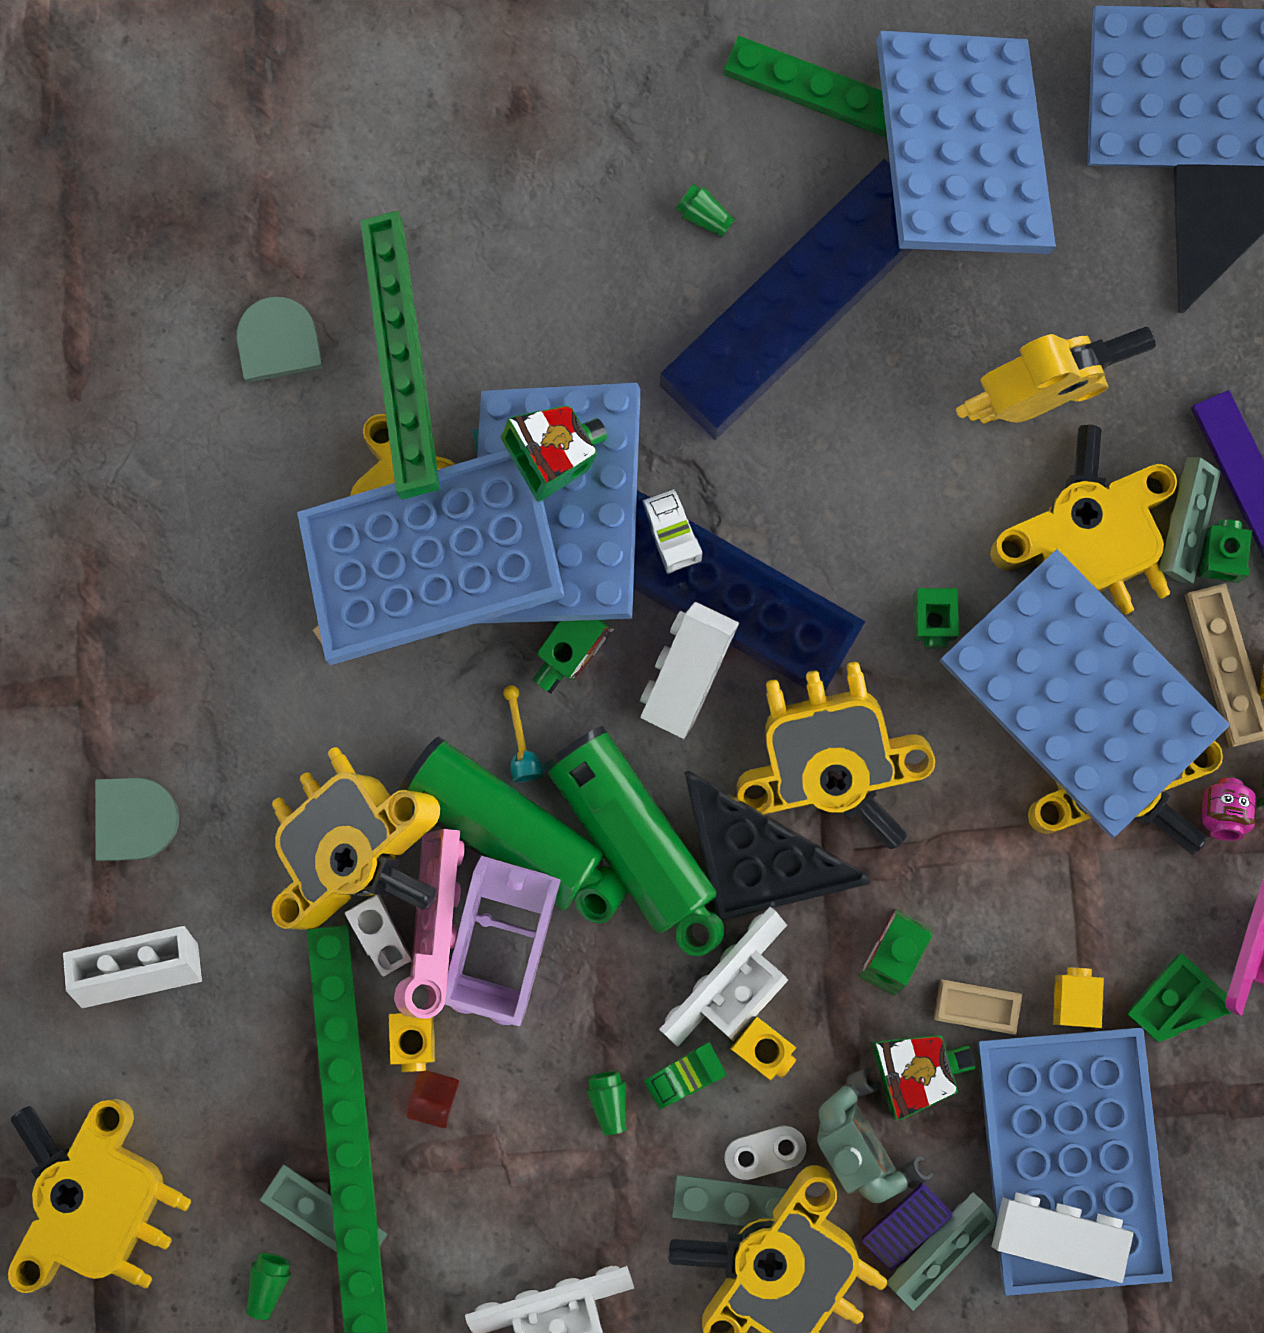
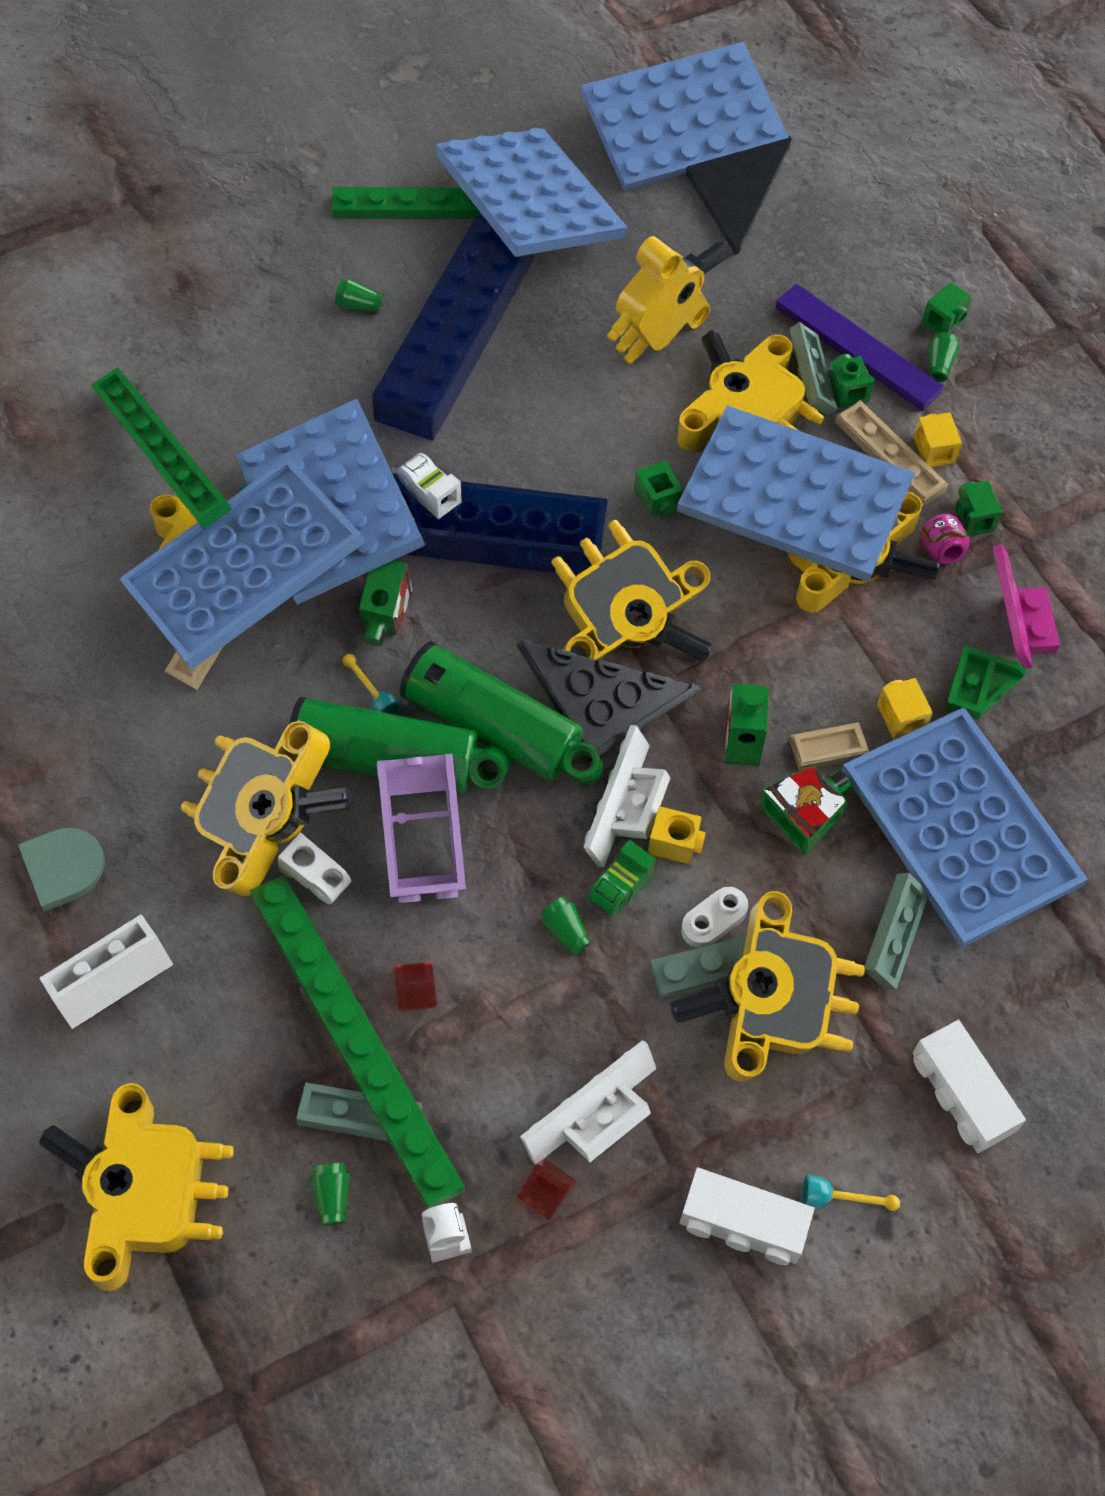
camera: 25 degrees left, 20 degrees down
sand green tile [237,297,323,383] -> none
yellow brick [389,1013,435,1072] -> none
bright pink hinge [394,829,464,1018] -> none
torso [500,405,607,502] -> none
white brick [640,602,739,739] -> none
sand green torso [817,1068,933,1203] -> none
tile [862,1182,952,1271] -> none
white brick [991,1192,1134,1283] -> none

